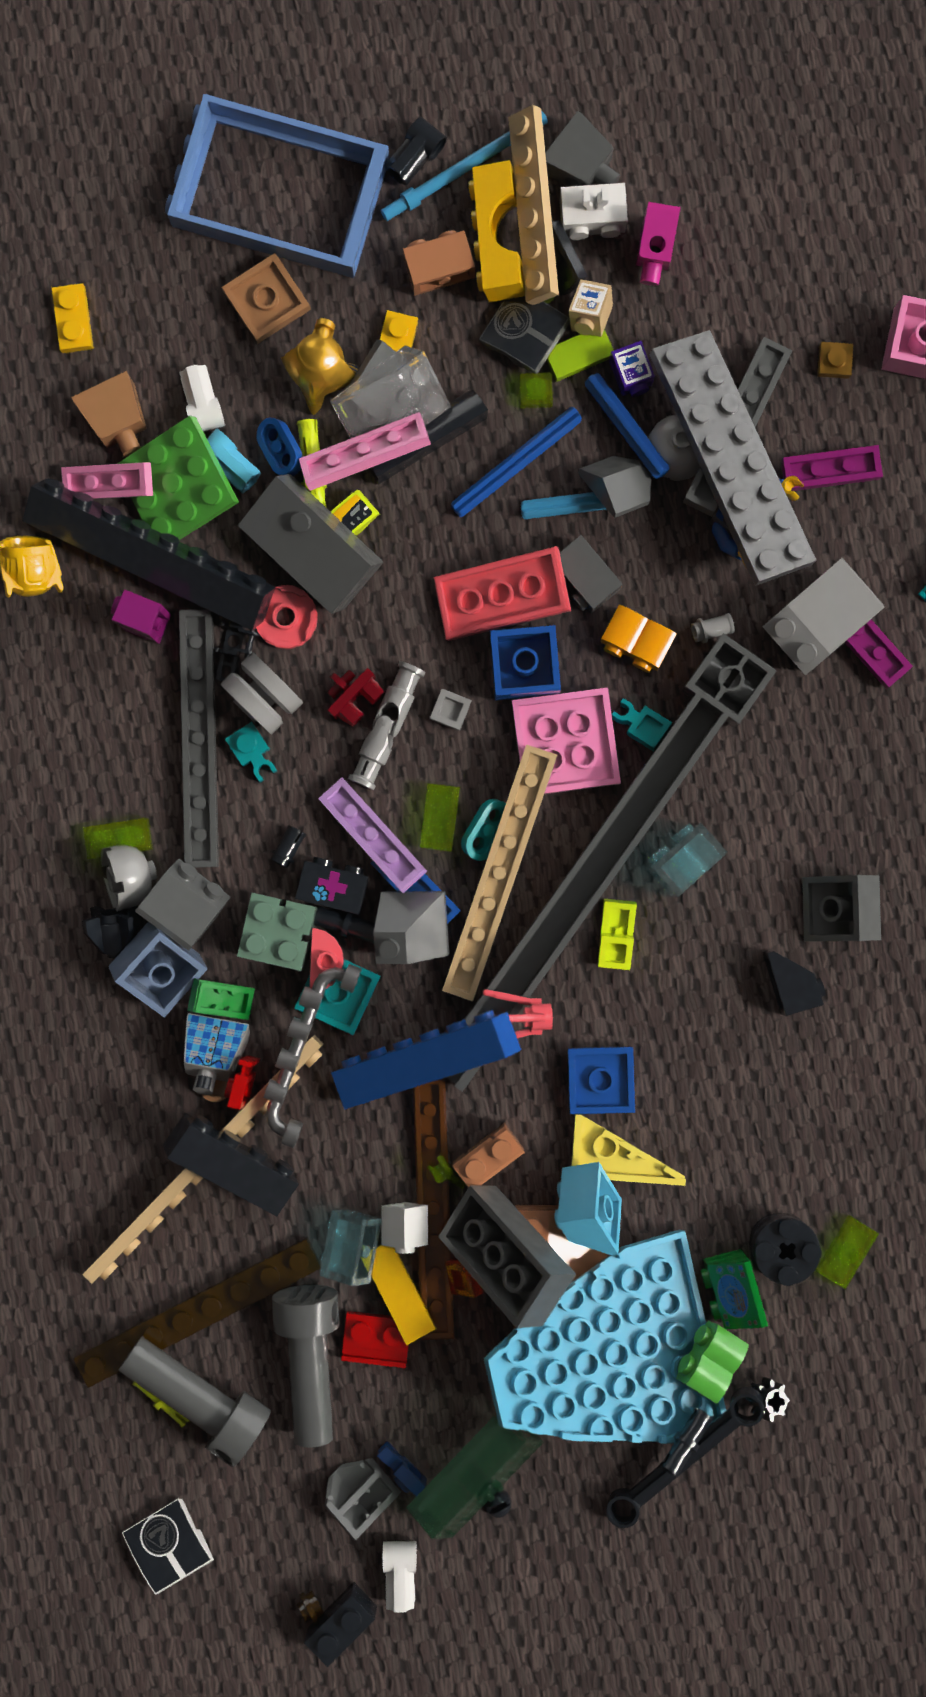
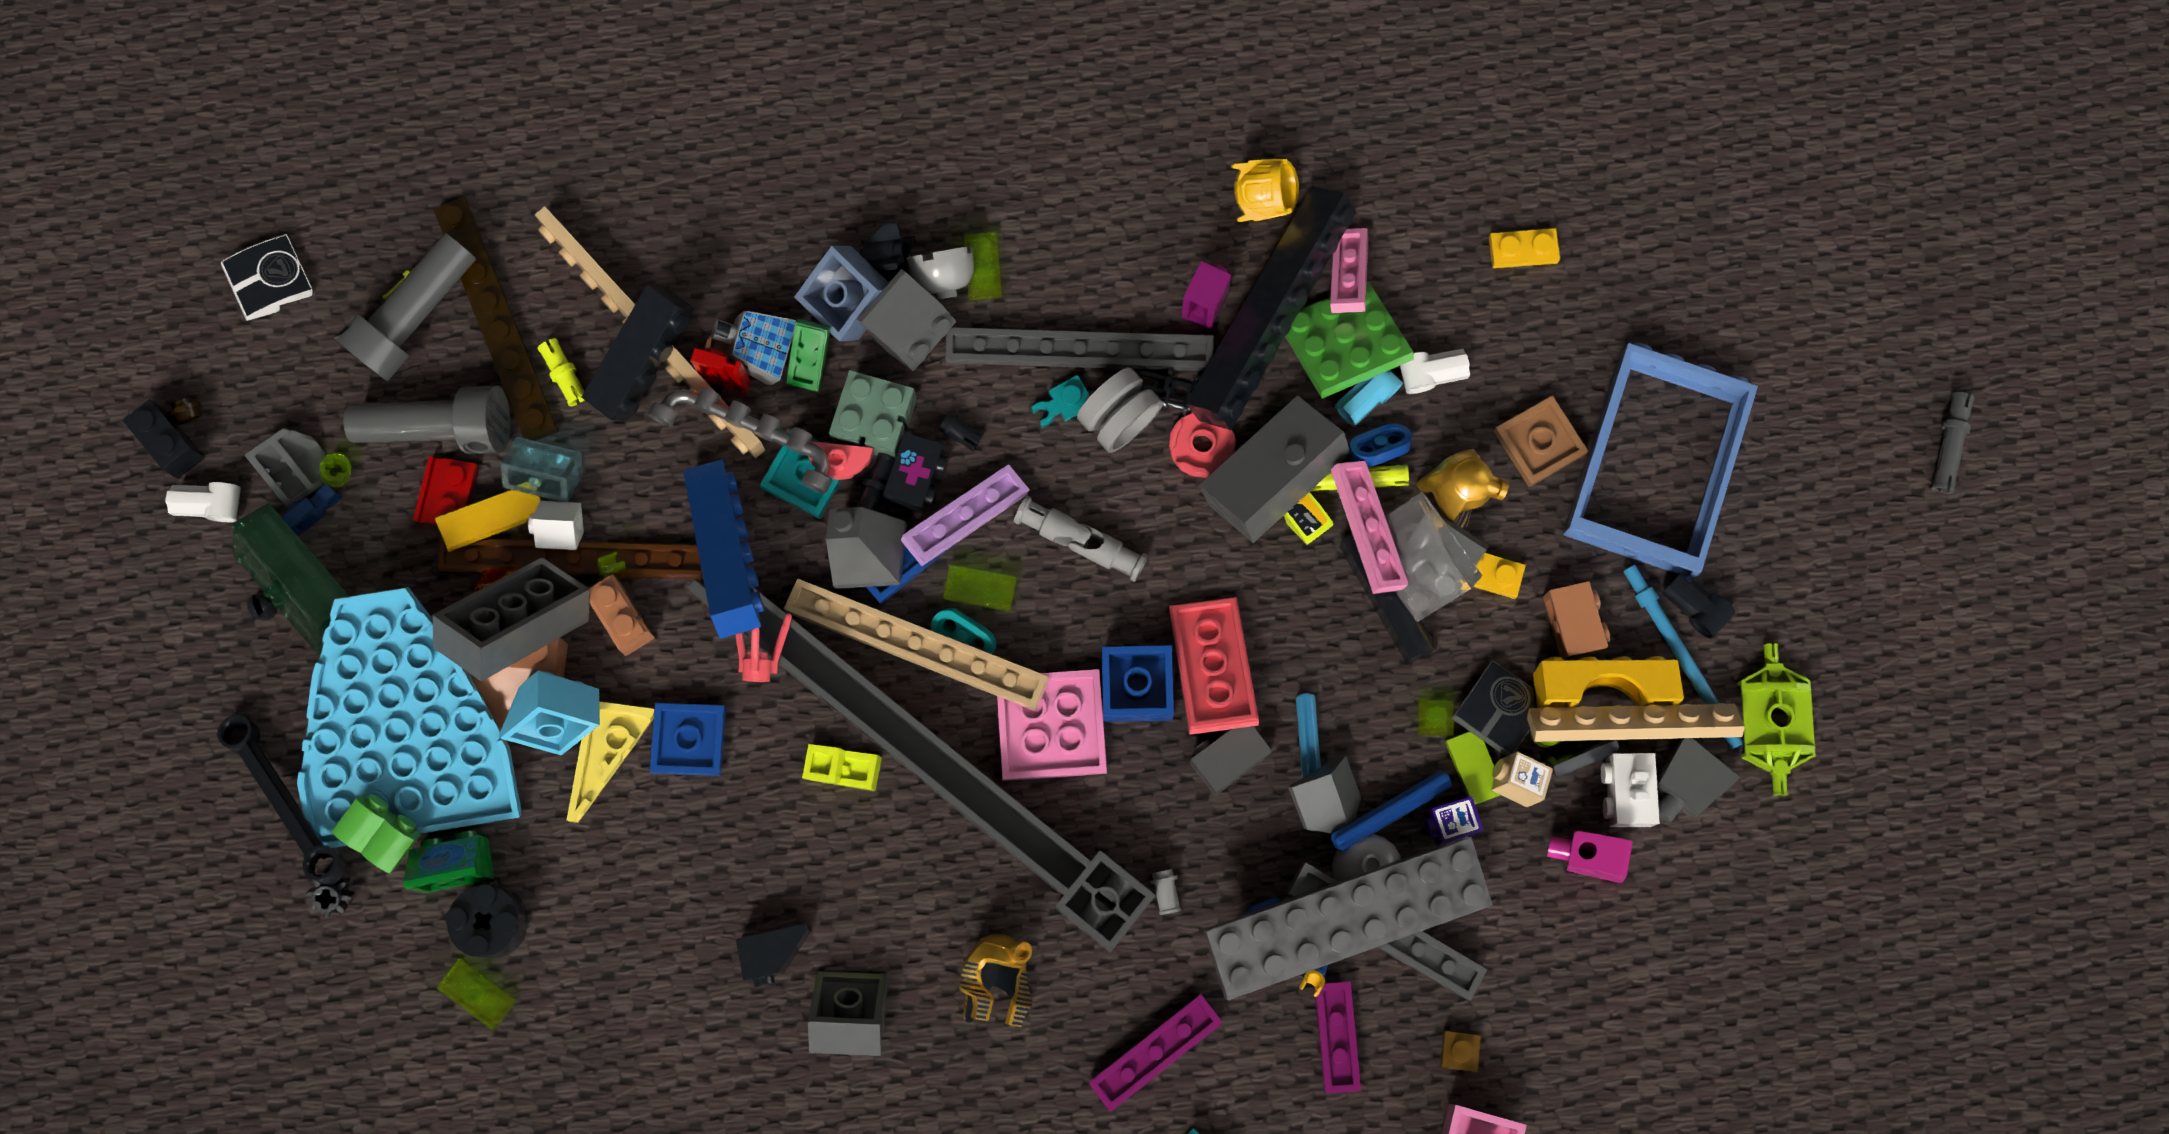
camera: 90 degrees right, 10 degrees down
medium nougat torso [71,371,146,456] -> none
dark red hips [327,668,385,727] -> none
light grey plate [430,689,472,731] -> none
blue axle [451,407,582,517] -> none
light orange brick [601,604,677,673] -> none
teal plate [612,698,672,752] -> none
clear light blue brick [646,823,728,897] -> none
black pin [660,1407,713,1478] -> none
light grey slope [763,558,885,676] -> none
none -> clear neon green bush [319,453,352,487]
none -> neon yellow pin [538,338,585,406]
none -> pearl gold piece [959,934,1033,1027]
none -> lime plate [1737,643,1816,796]

